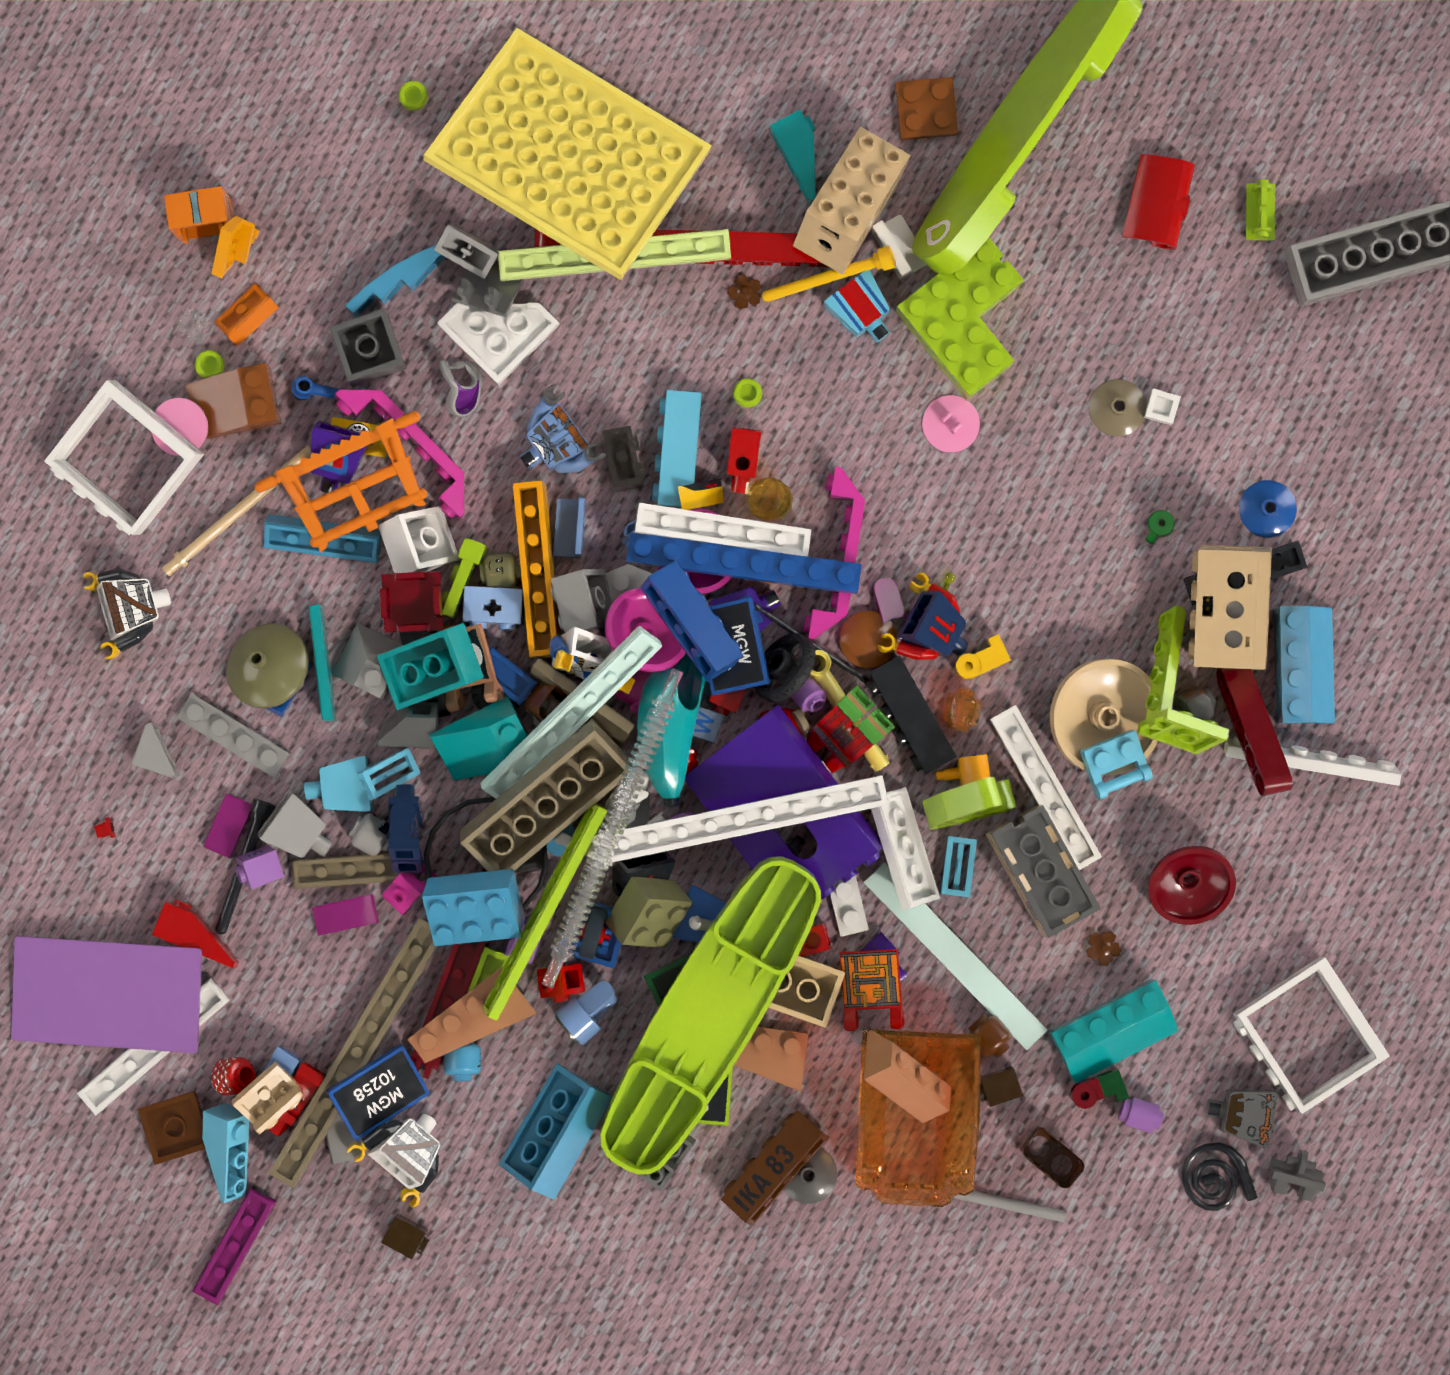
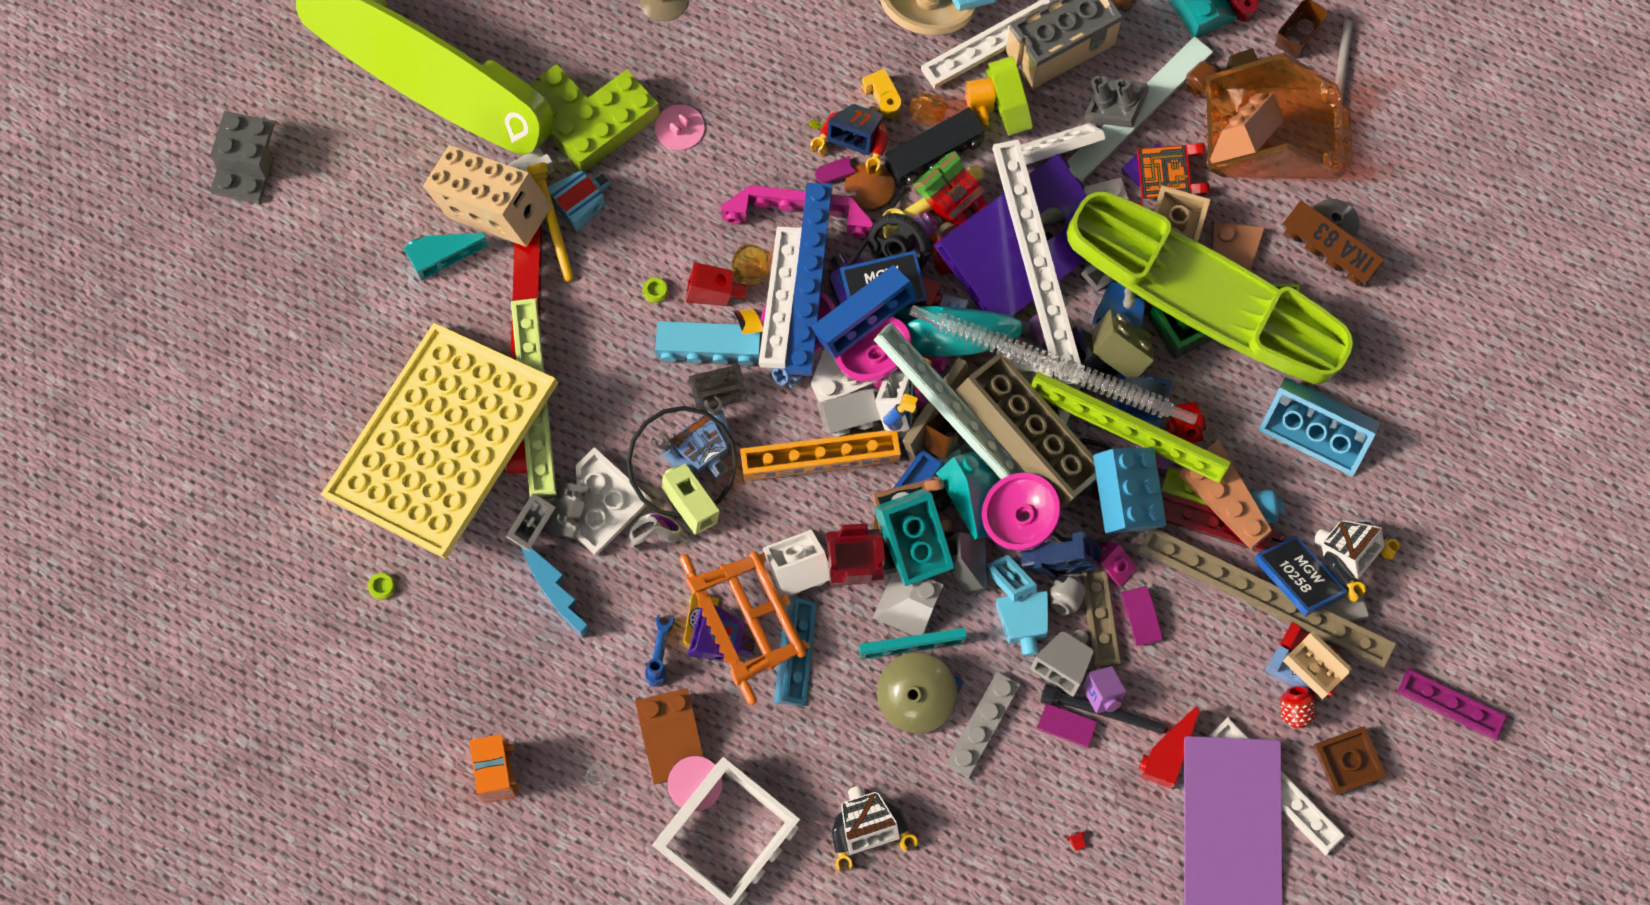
camera: 90 degrees left, 15 degrees down
light grey slope [131,722,180,778] -> none
tan bar [162,445,311,576] -> none
lime tile [195,350,225,379] -> none
medium azure slope [202,1103,249,1203] -> none
light orange slope [211,216,260,278] -> none
orange slope [214,283,279,346] -> none
dark grey brick [330,308,407,387] -> none
dark pink slope [335,390,464,520] -> none
dark brown brick [381,1213,430,1259] -> none
lime plate [442,537,488,620] -> none
light blue brick [463,586,524,631] -> none
olive head [480,552,522,589] -> none
medium blue panel [553,497,586,558] -> none
medium blue piece [555,981,617,1045] -> none
reddish brown plant [727,274,762,310] -> none
dark orange plate [895,77,958,140] -> none
medium azure tile [940,836,977,897] -> none
none -> black piece [626,406,738,518]
none -> yellowish green brick [662,464,719,535]
none -> dark pink dish [982,473,1061,551]
none -> dark grey plate [1084,76,1149,128]

